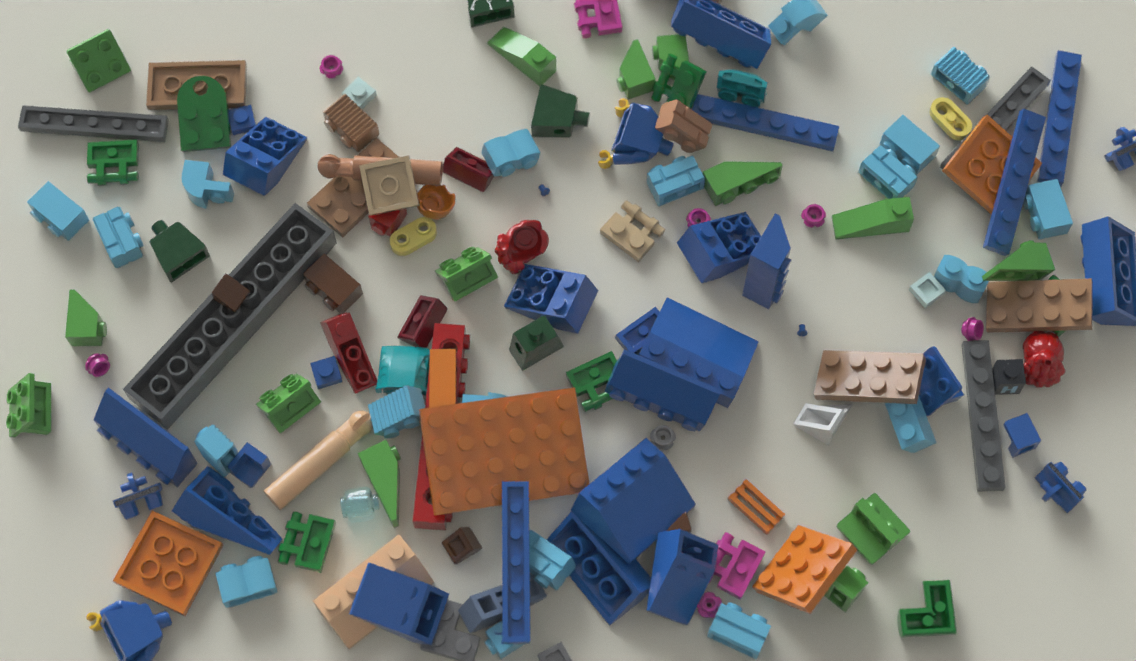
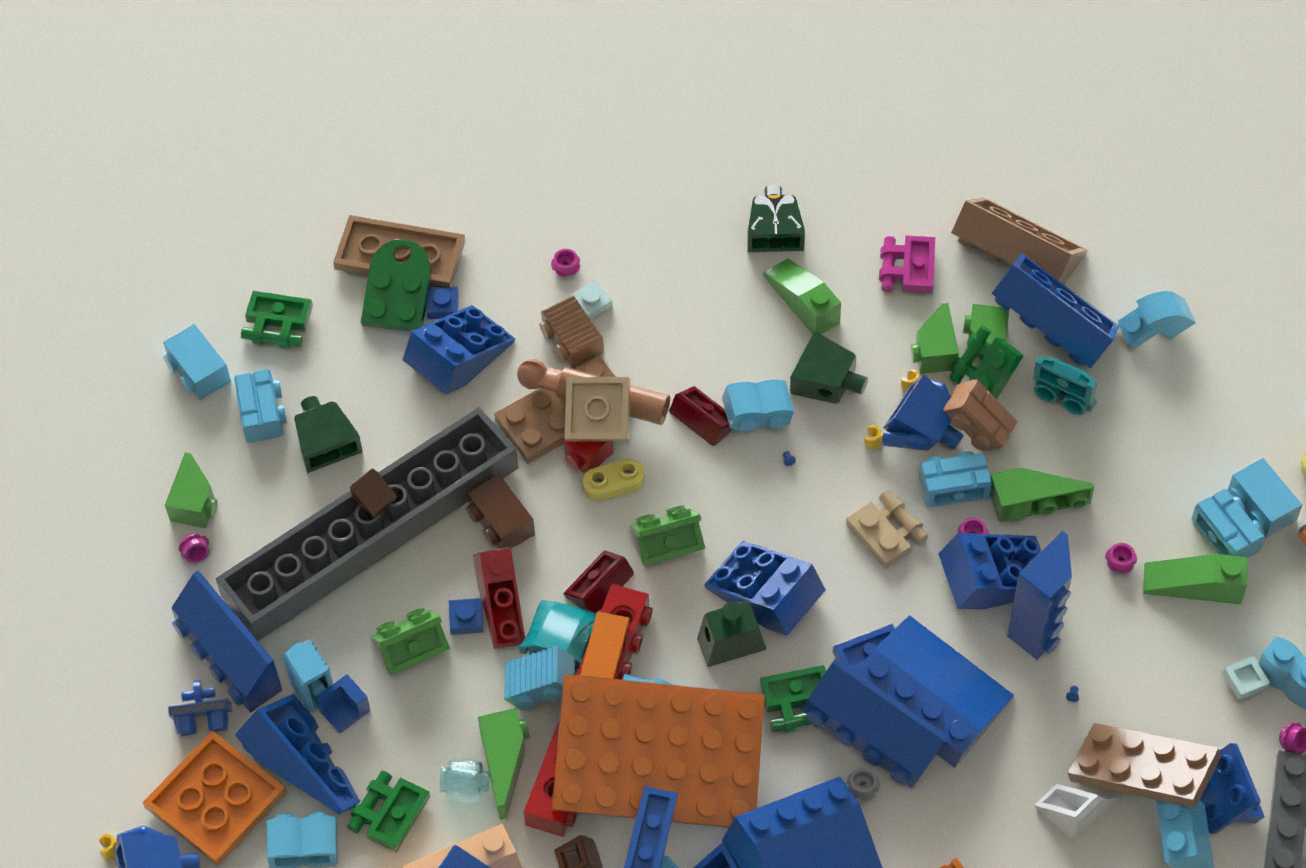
camera: 15 degrees right, 10 degrees down
bright green bracket [6,373,51,438] -> none
dark grey plate [18,105,169,142] -> none
bright green bracket [66,29,131,92] -> none
medium azure brick [182,160,234,209] -> none
light nougat piece [263,410,373,510] -> none
orange hair [417,185,455,220] -> none
red hair [495,220,549,274] -> none
blue plate [692,94,839,152] -> none

